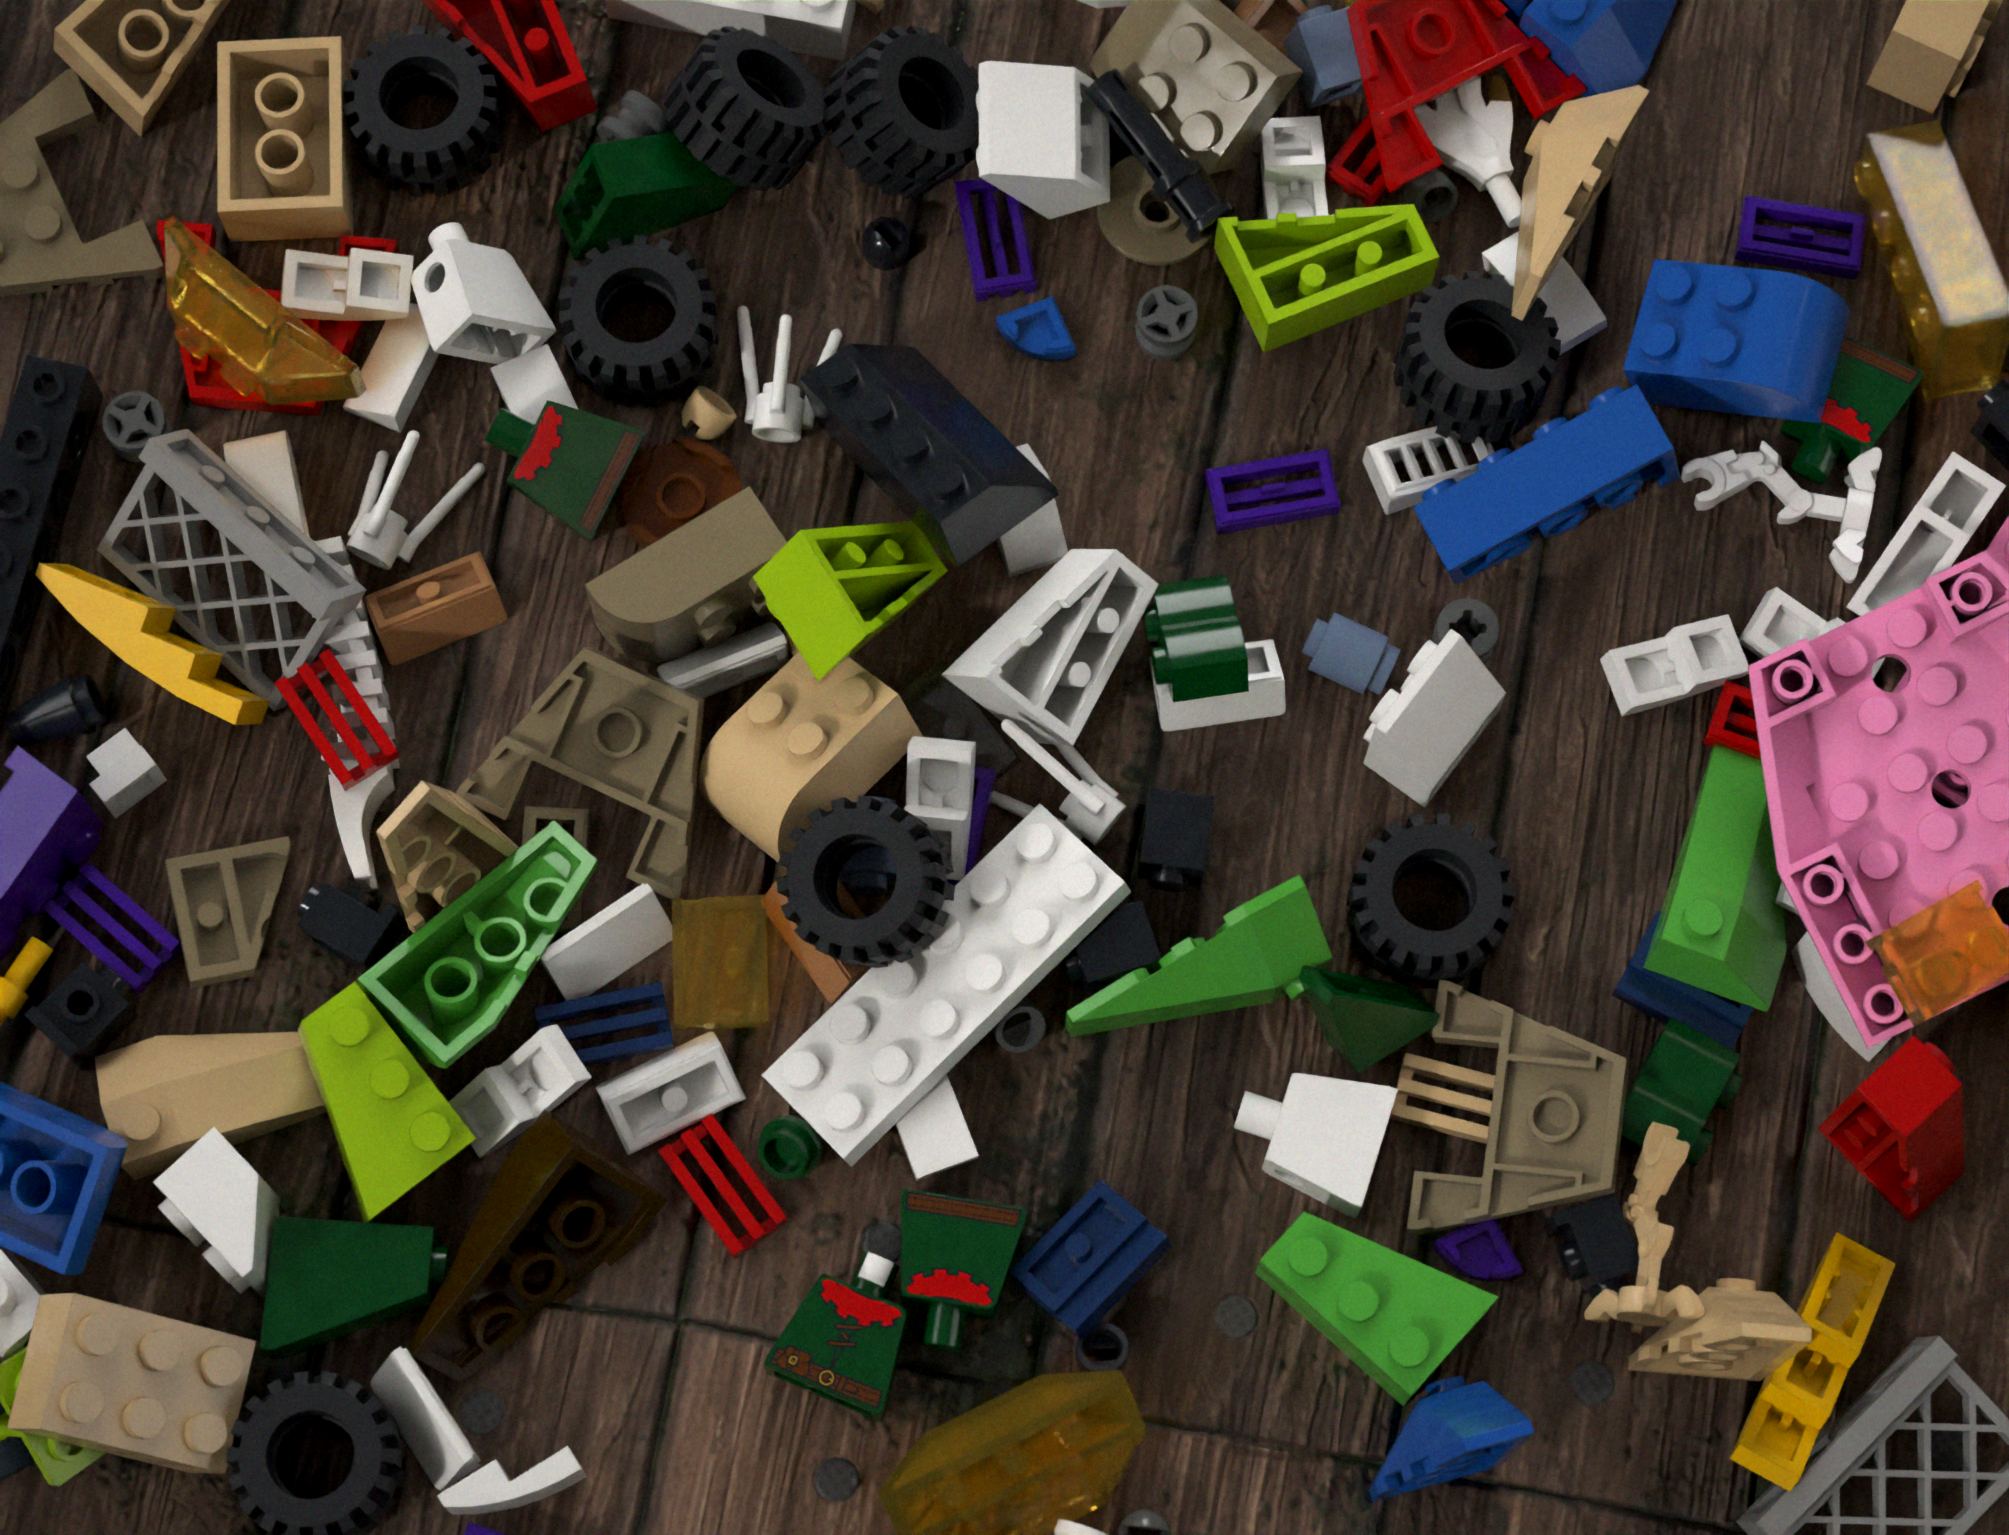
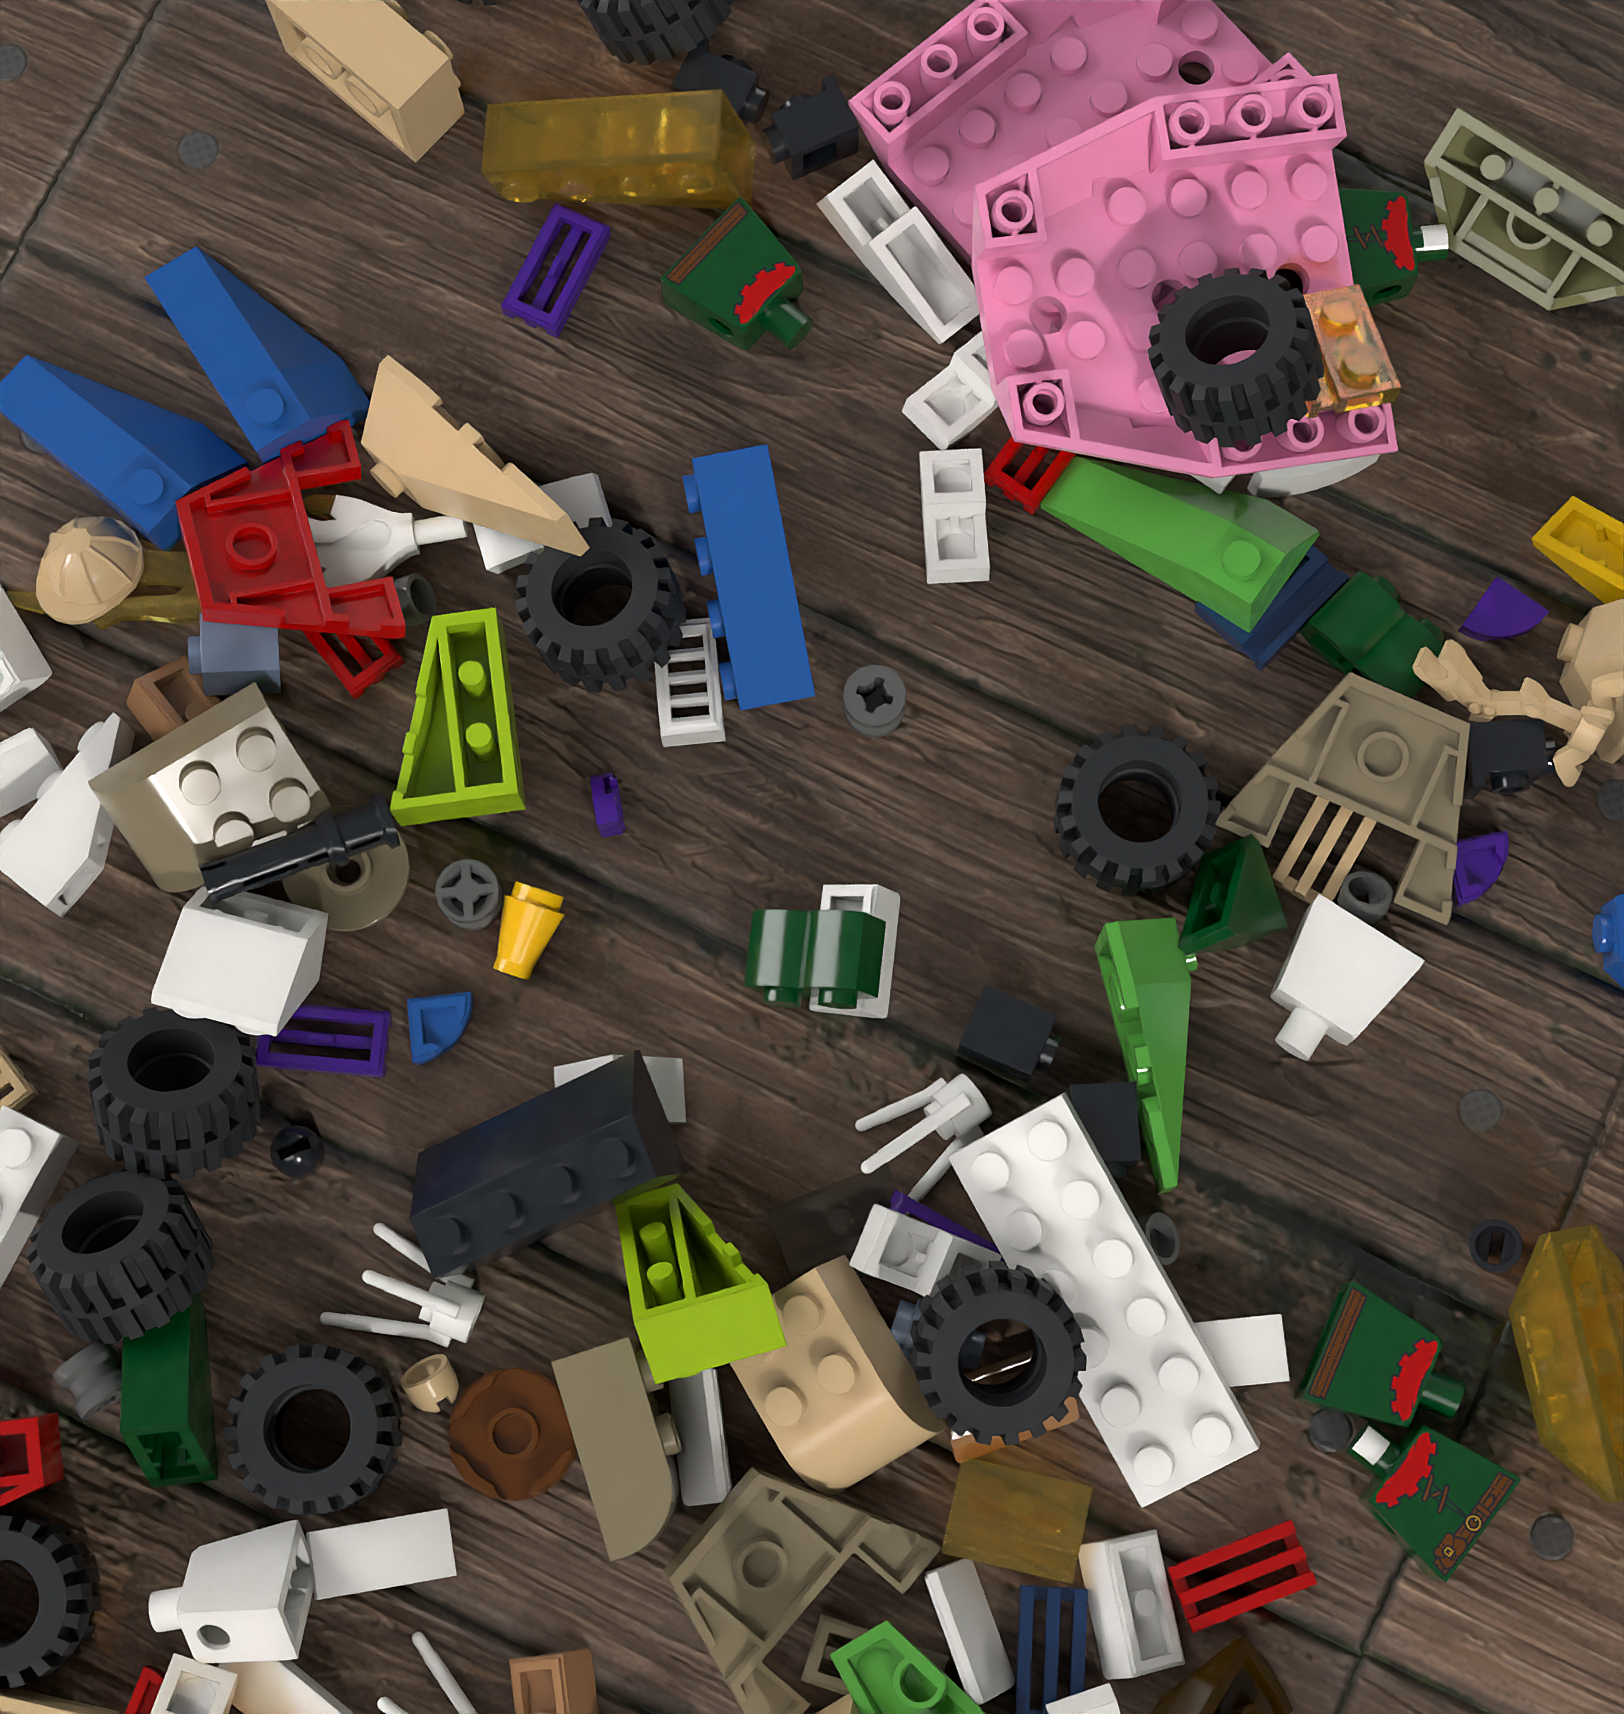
camera: 70 degrees left, 5 degrees up
dark green torso [484,400,645,542] -> none
dark green plate [758,1115,822,1180] -> none
white wedge [941,549,1159,746] -> none
dark blue plate [1009,1179,1172,1340] -> none
dark purple tile [1205,449,1341,535] -> none
bright green wedge [1255,1211,1499,1406] -> none
white slope [1259,116,1328,219] -> none
sand blue brick [1301,612,1401,695] -> none
white slope [1363,629,1506,808] -> none
blue brick [1623,259,1850,423] -> none
white piece [1681,441,1882,583] -> none
red wedge [1817,1035,1964,1224] -> none
none -> yellow cone [493,881,565,980]
none -> dark purple tile [590,772,626,838]
none -> black tyre [1148,267,1324,448]
none -> dark grey hinge [1338,871,1393,927]
none -> dark purple tile [1458,576,1549,641]

